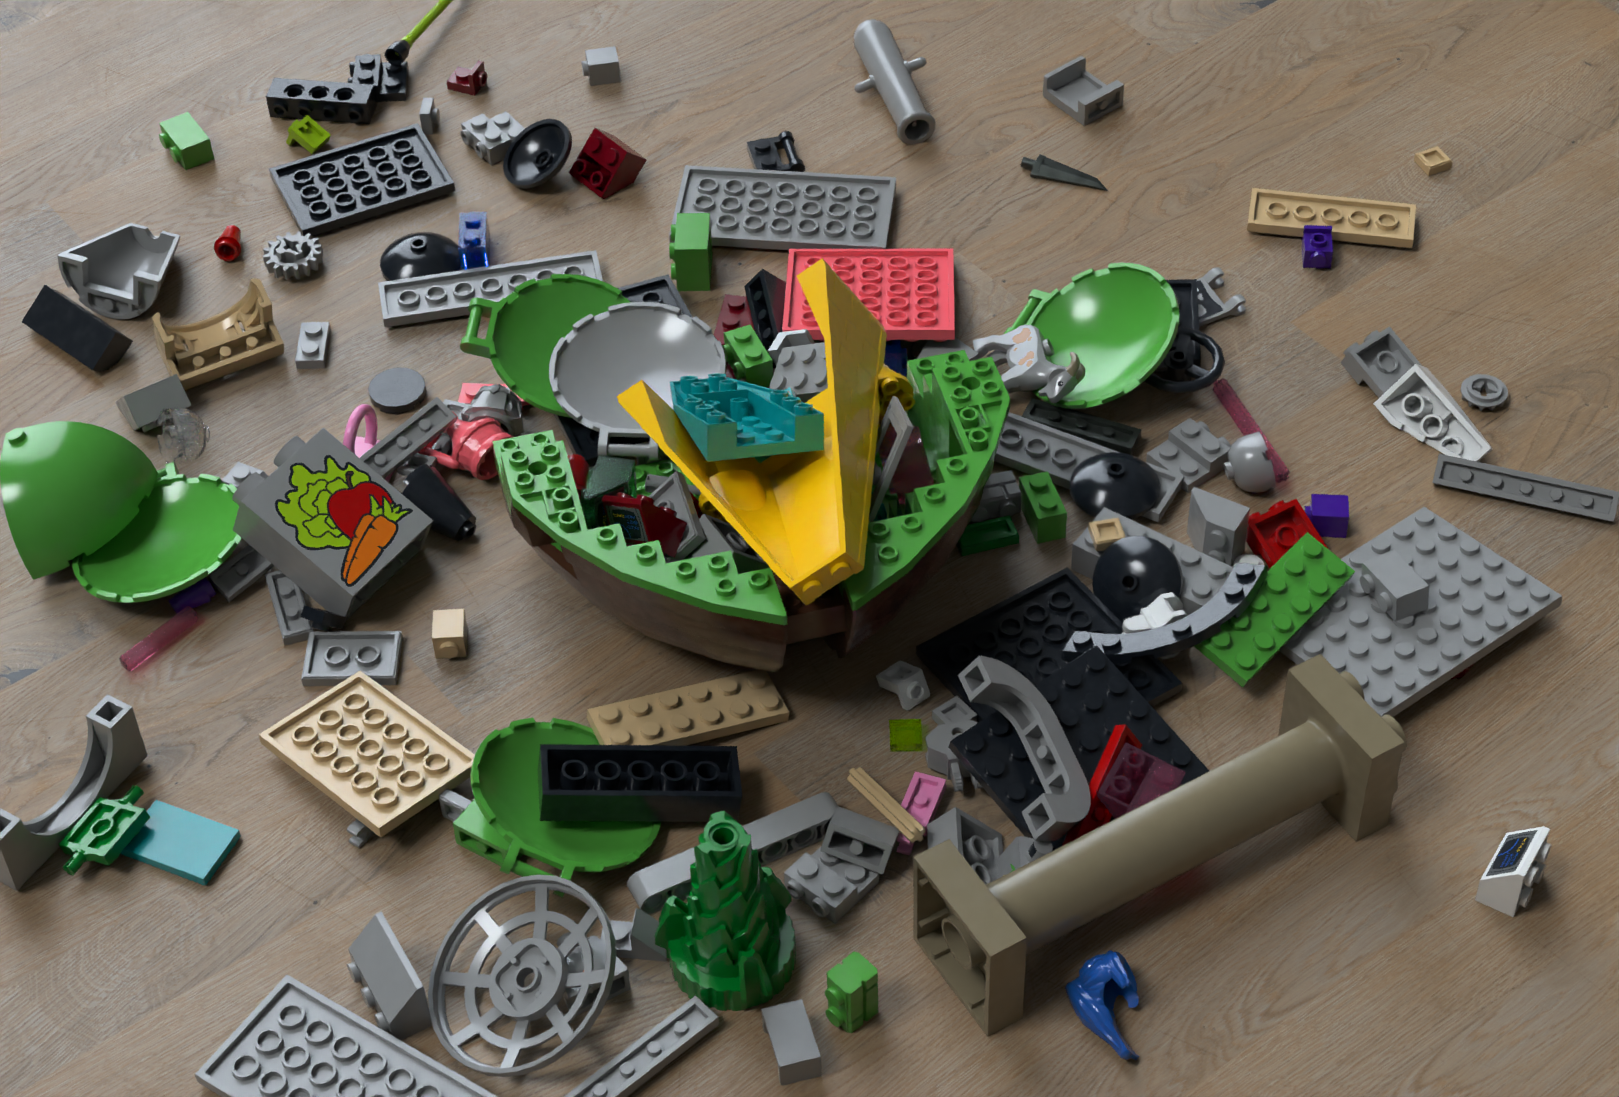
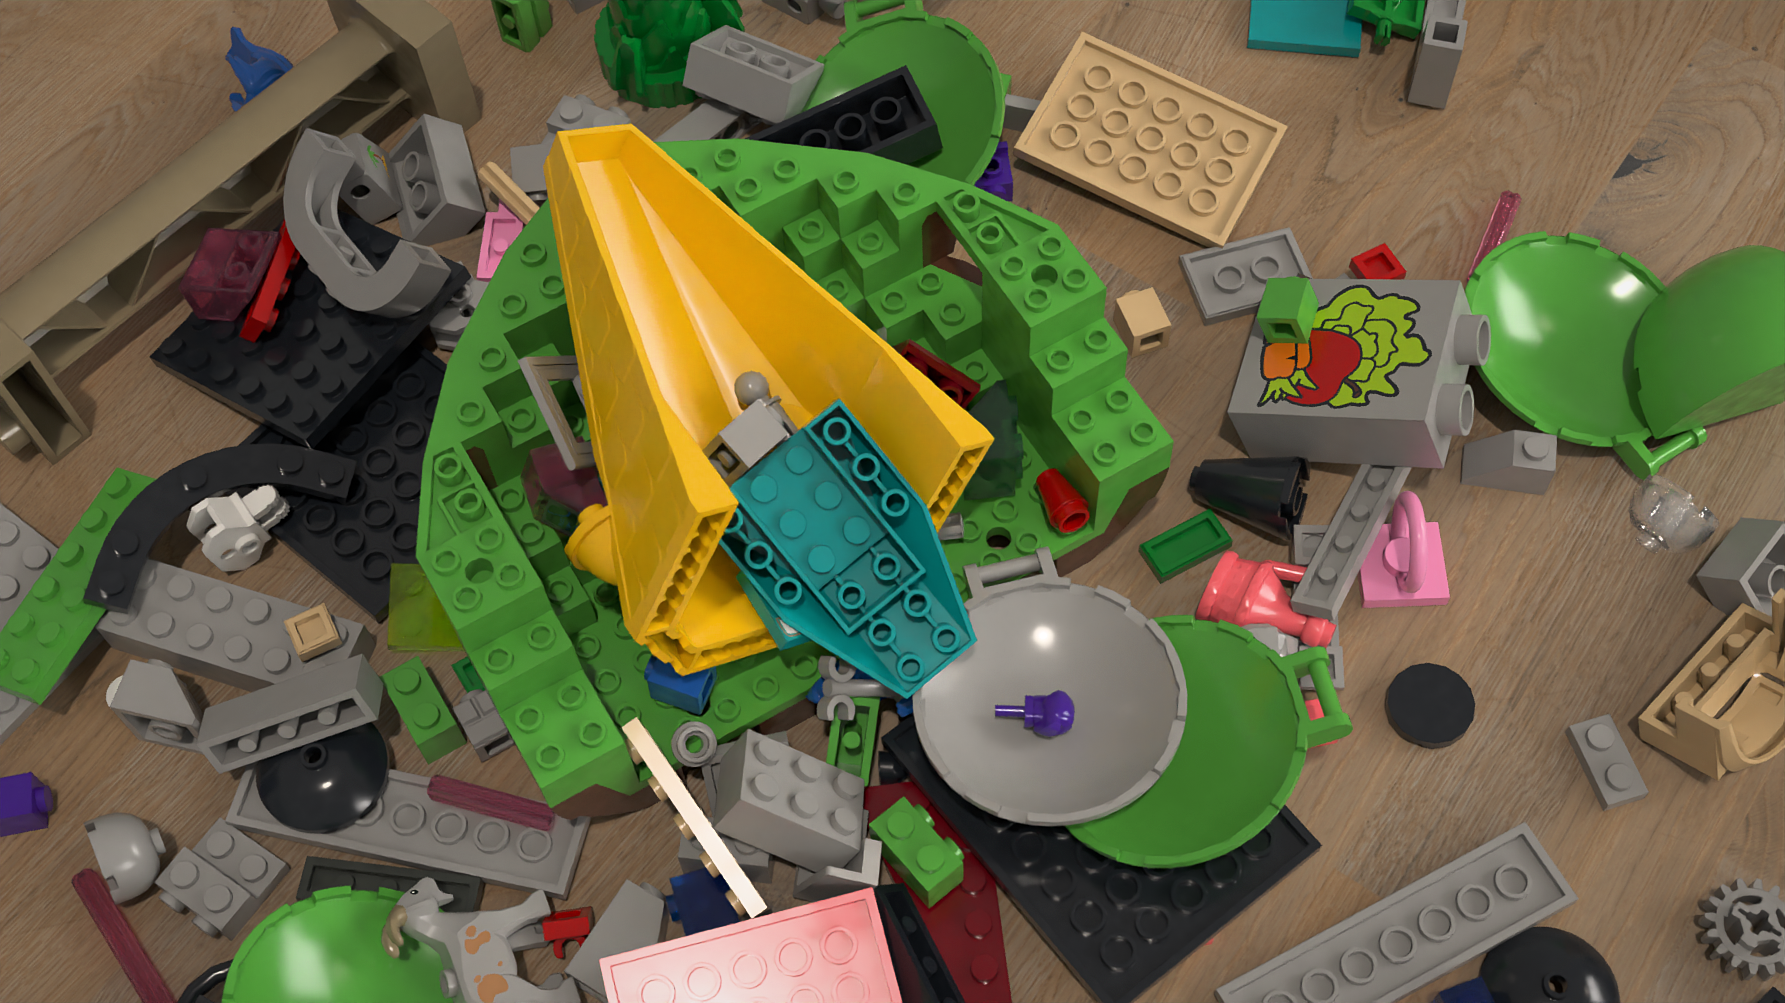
camera: 165 degrees right, 15 degrees up
light grey slope [600,908,667,962] -> none
black dish [1092,536,1183,623] -> none
red plate [1246,499,1328,568] -> none
none -> light grey brick [196,654,384,774]
none -> clear neon green plate [387,563,464,651]
none -> clear pink axle [427,774,556,831]
none -> light grey slope [682,25,825,126]
none -> light grey brick [702,399,789,487]
none -> light grey pin [734,371,799,447]
none -> dark purple piece [995,690,1075,737]
none -> green tile [1138,509,1233,584]
none -> bright green brick [1257,276,1319,344]
none -> red tile [1349,243,1407,280]

